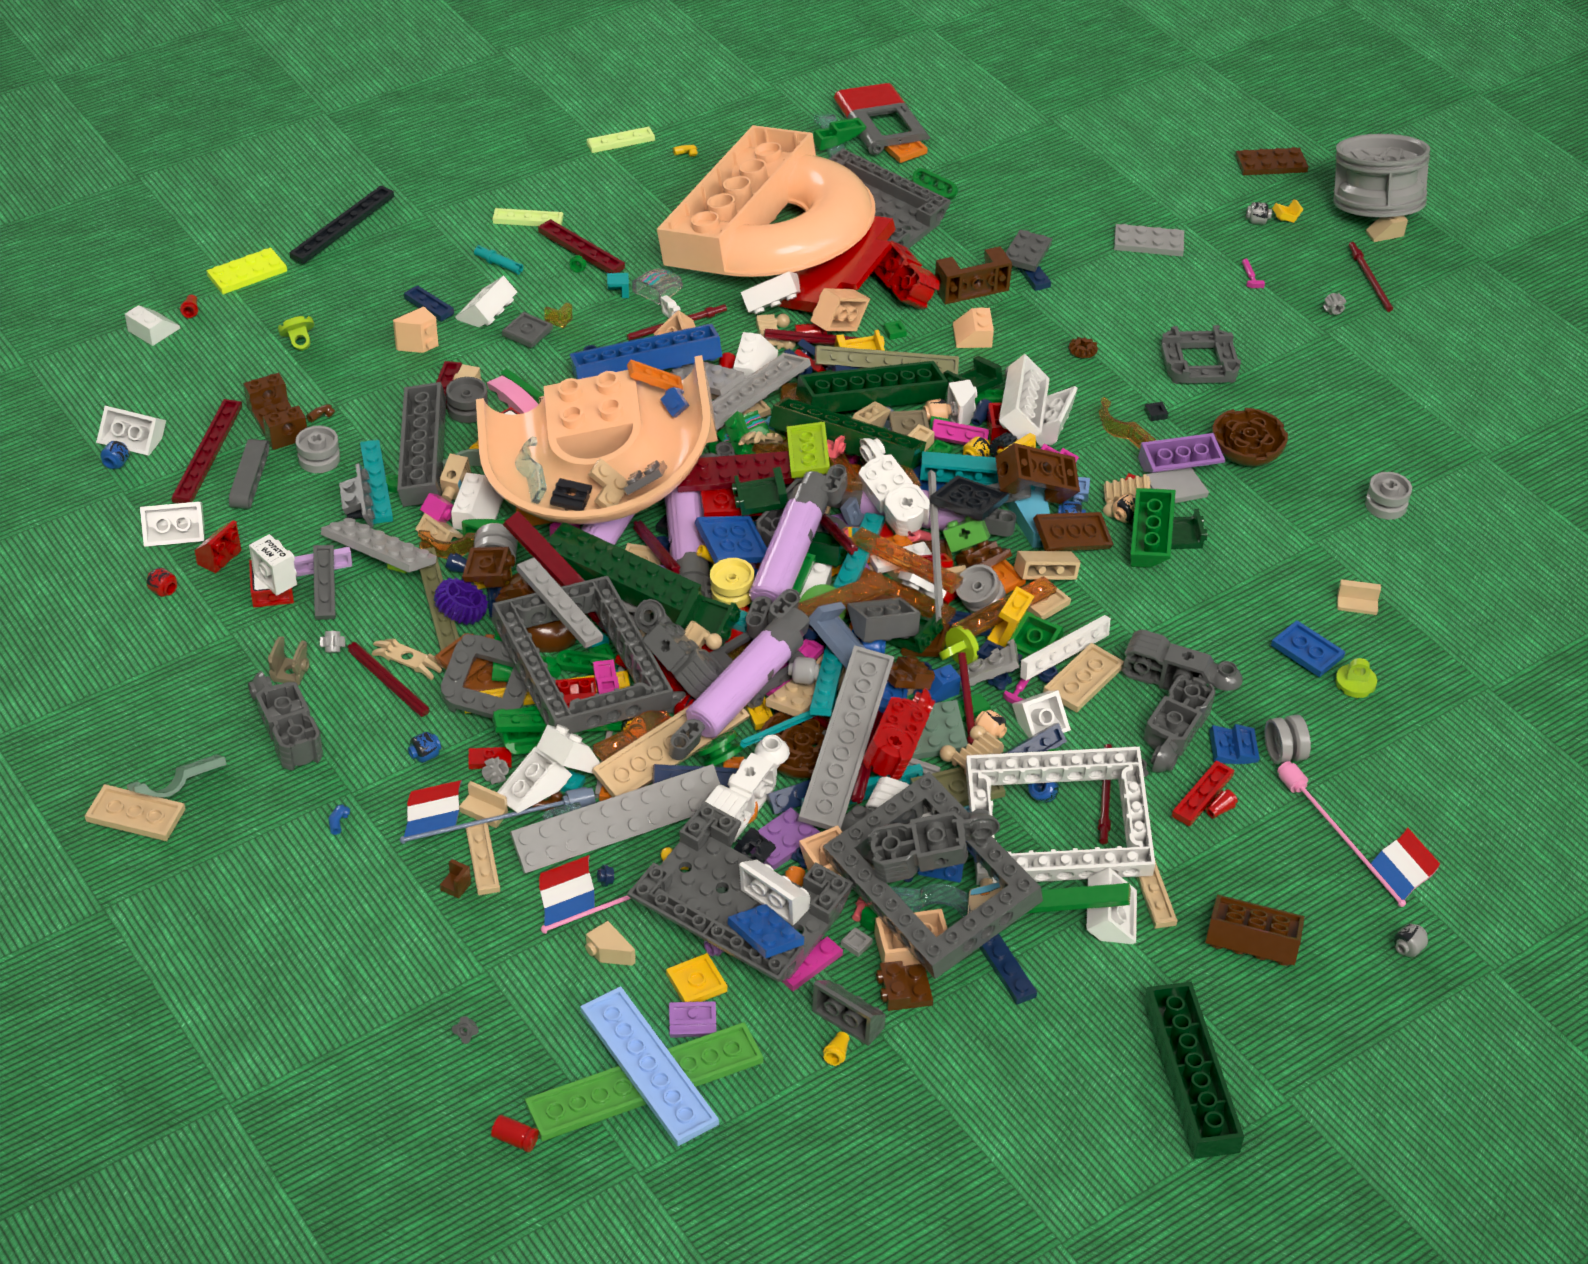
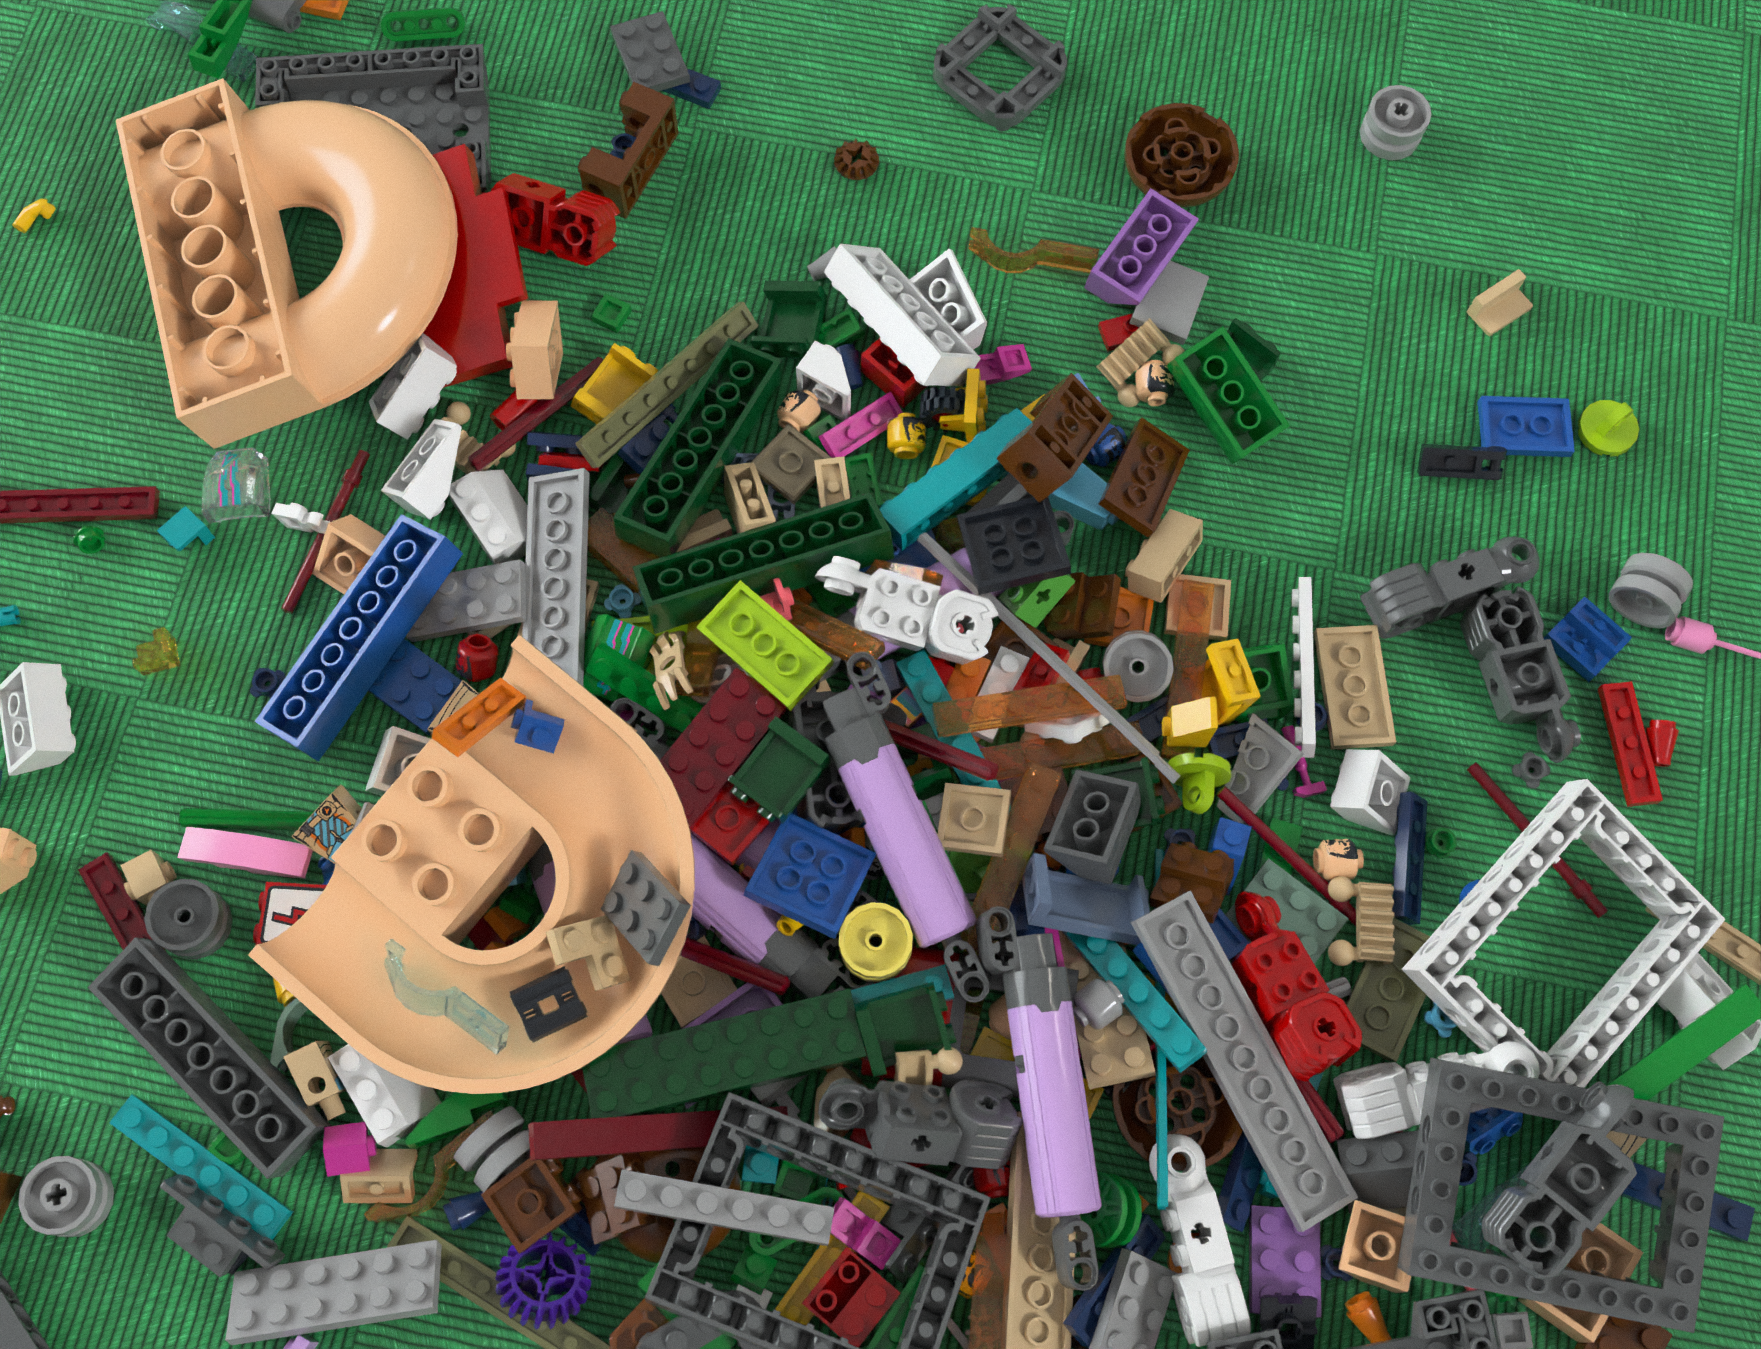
camera: 45 degrees left, 25 degrees up
dark grey plate [502,312,553,348] -> none
red cone [719,352,736,369] -> none
light nougat slope [953,308,994,348] -> none
black tile [1144,402,1169,422] -> none
none -> white slope [381,419,462,520]
none -> tan plate [937,783,1011,857]
none -> yellow slope [1162,697,1218,747]
none -> black plate [1417,444,1507,480]

